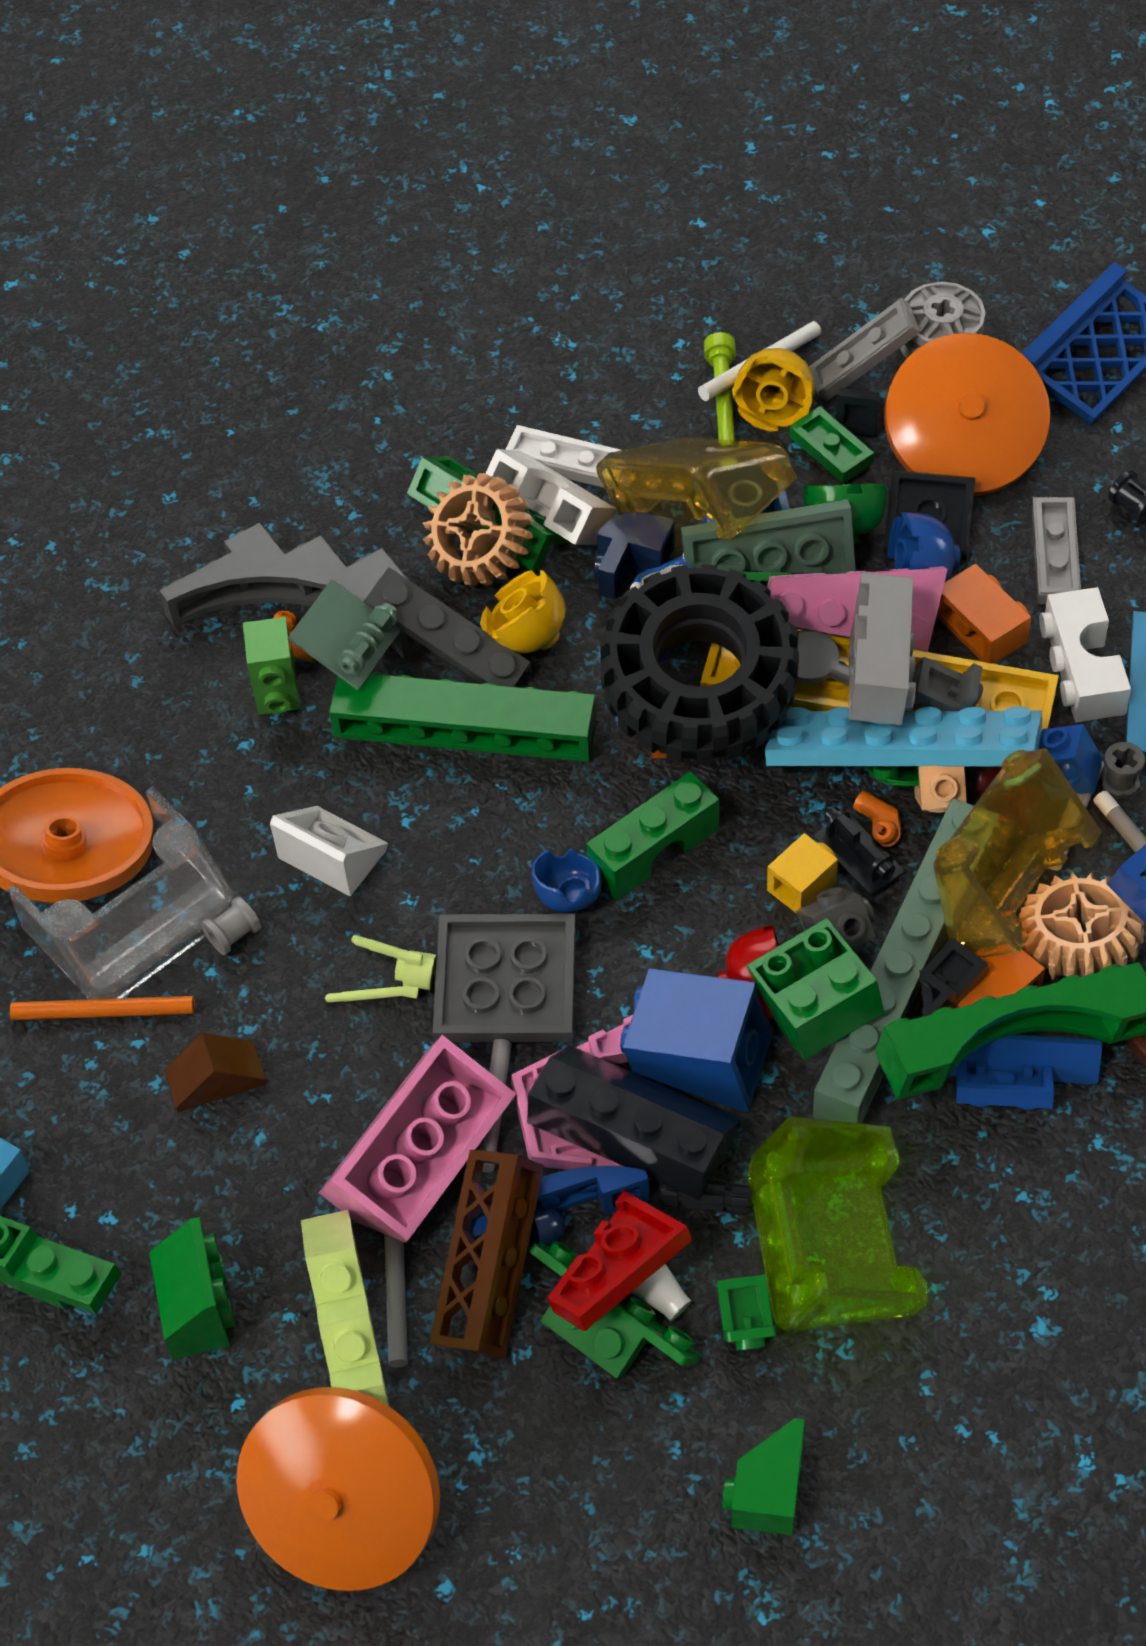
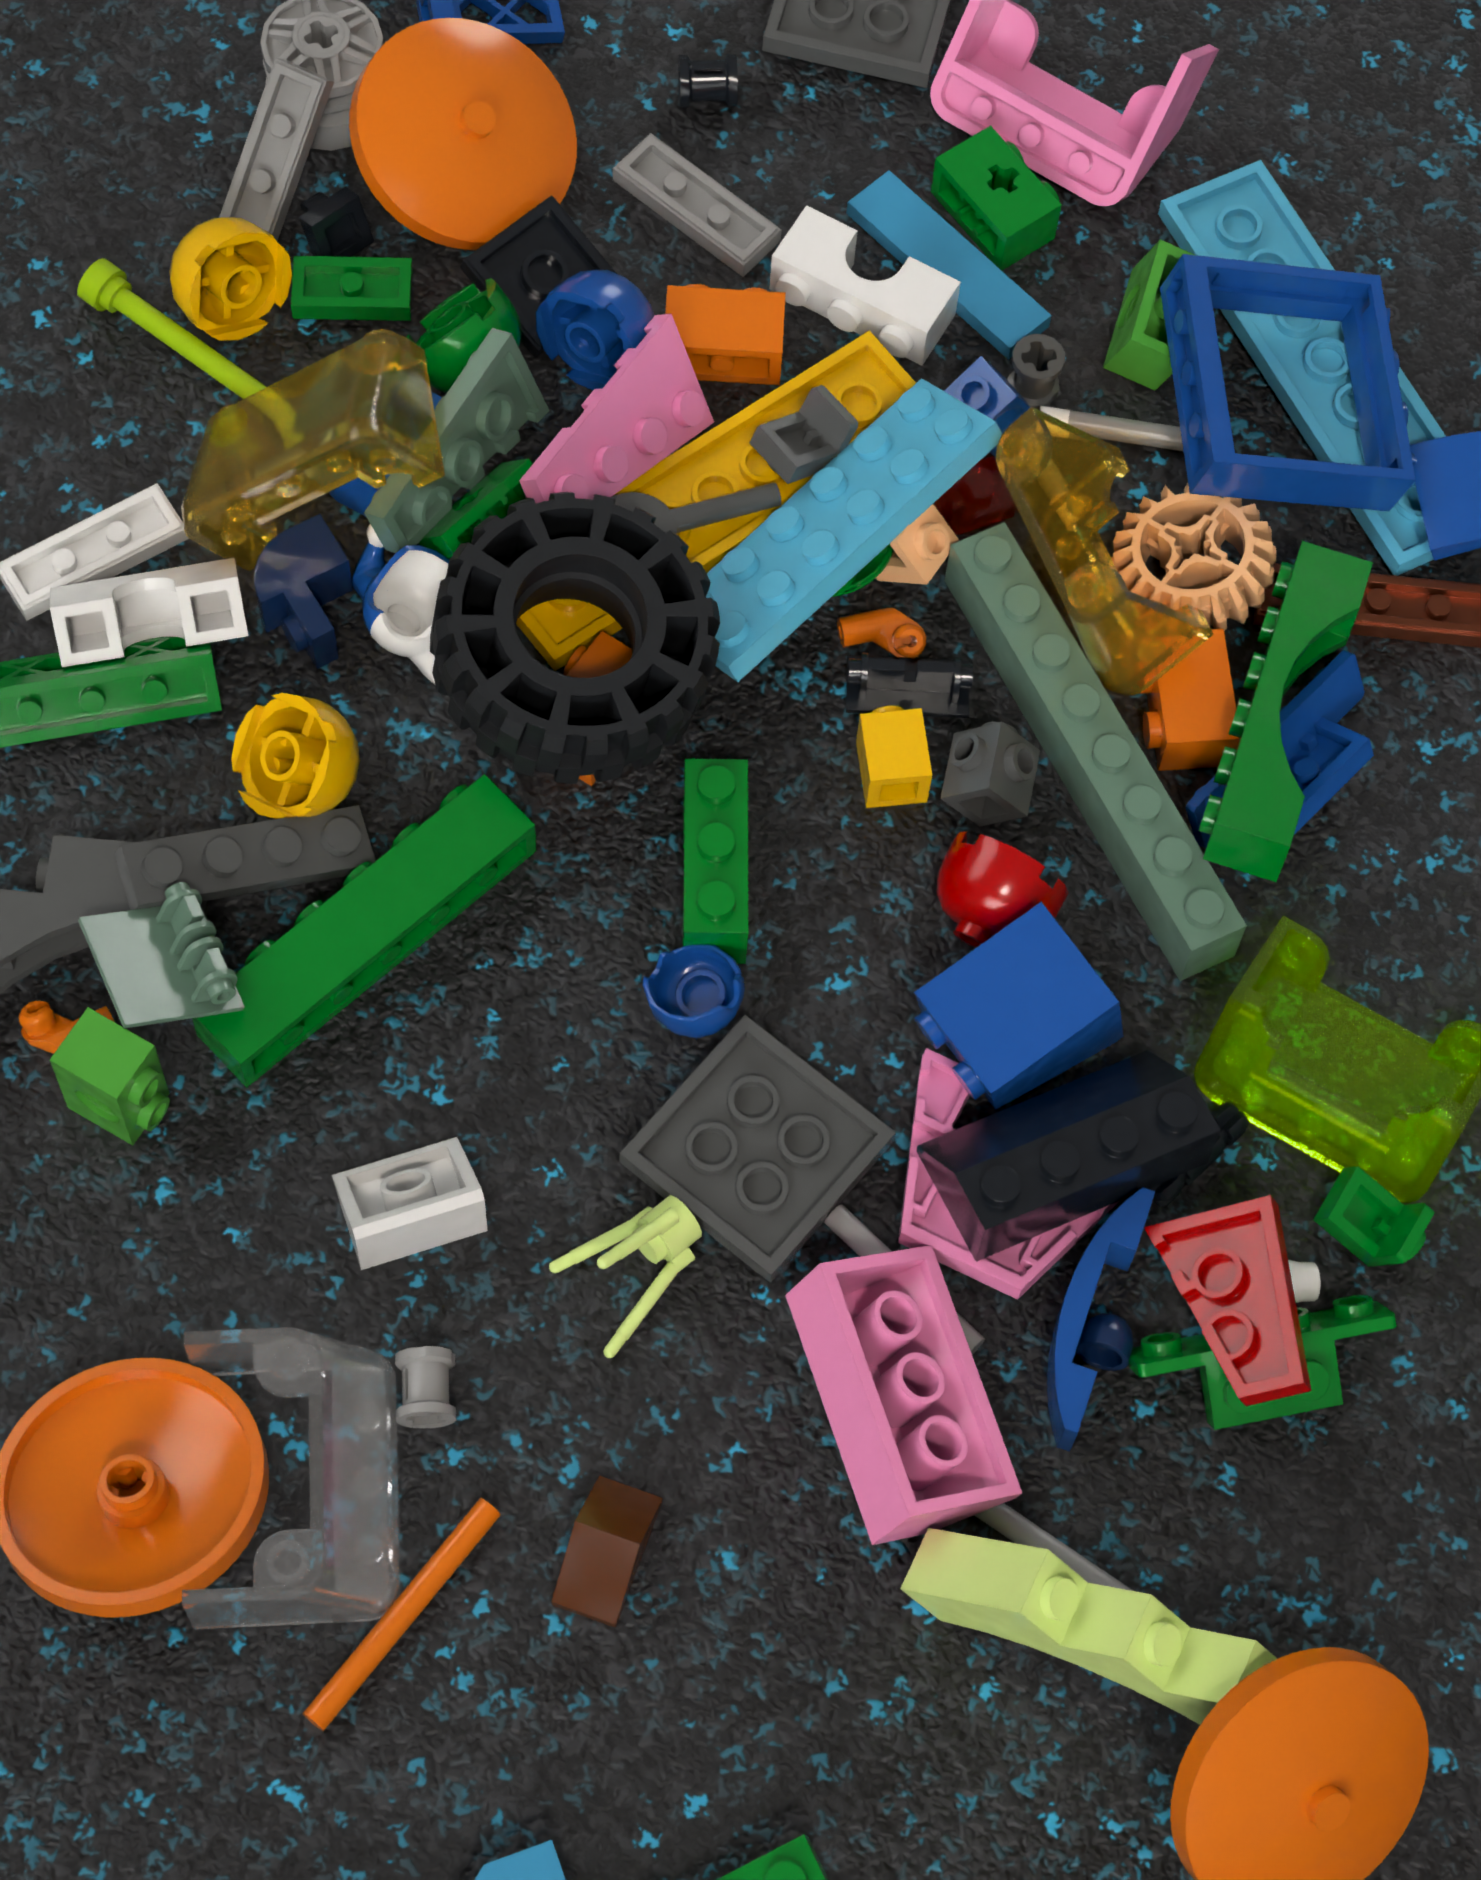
camera: 60 degrees left, 10 degrees up
green slope [149,1217,236,1360] -> none
light nougat gear [422,473,534,587] -> none
reddish brown fence [429,1149,544,1360] -> none
white bar [698,321,821,401] -> none
green slope [747,918,885,1060] -> none
light grey wedge [849,572,916,725] -> none
black slope [919,937,990,1017] -> none

